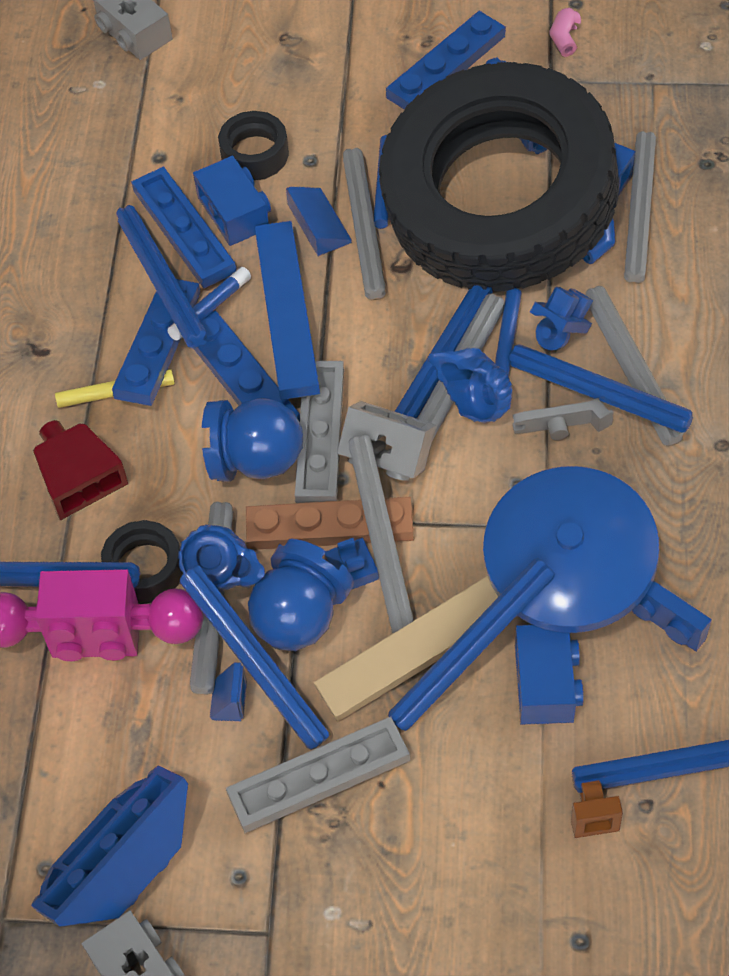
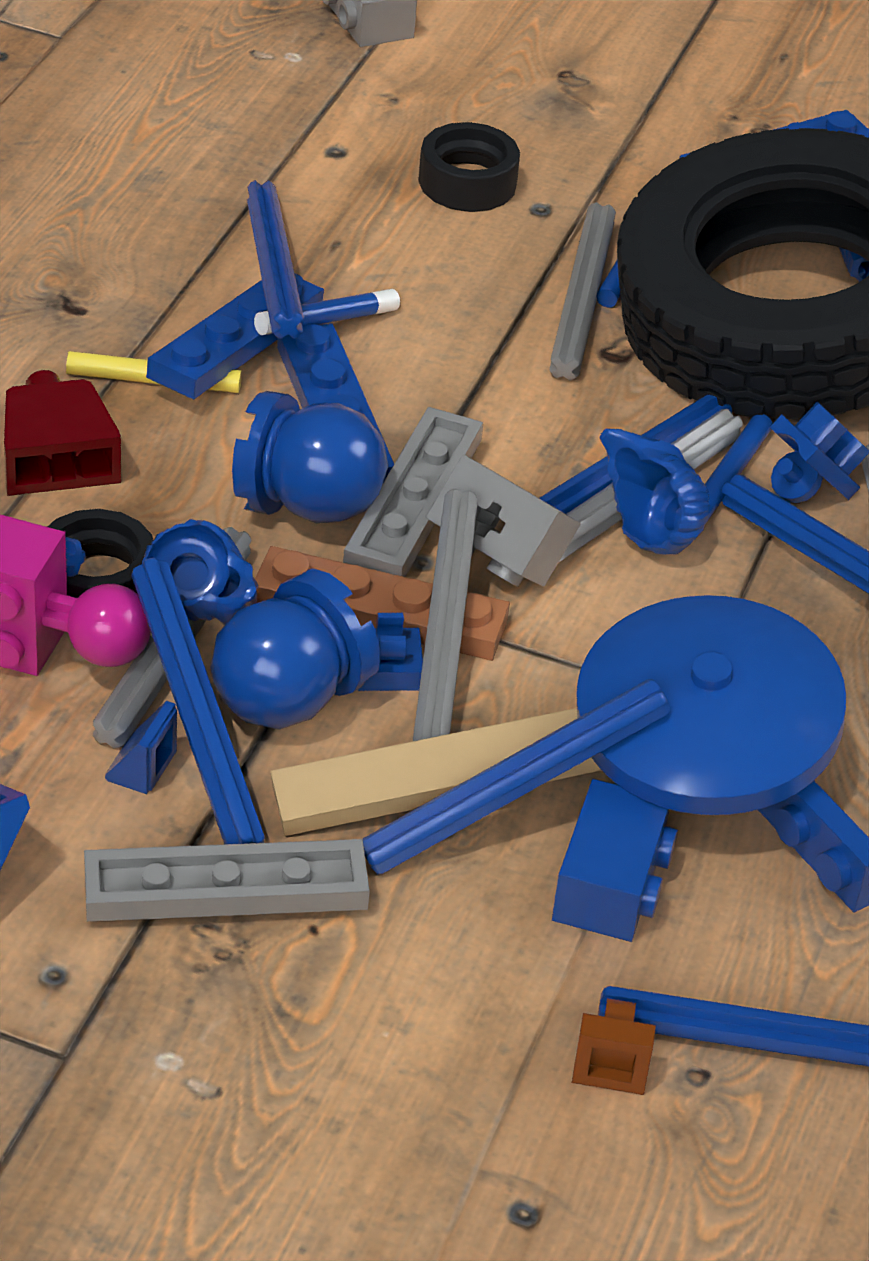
camera: 10 degrees right, 15 degrees down
blue plate [131,166,236,289] -> none
blue brick [193,155,271,246] -> none
blue tile [255,221,320,400] -> none
blue slope [286,187,352,256] -> none
light grey piece [512,398,614,440] -> none

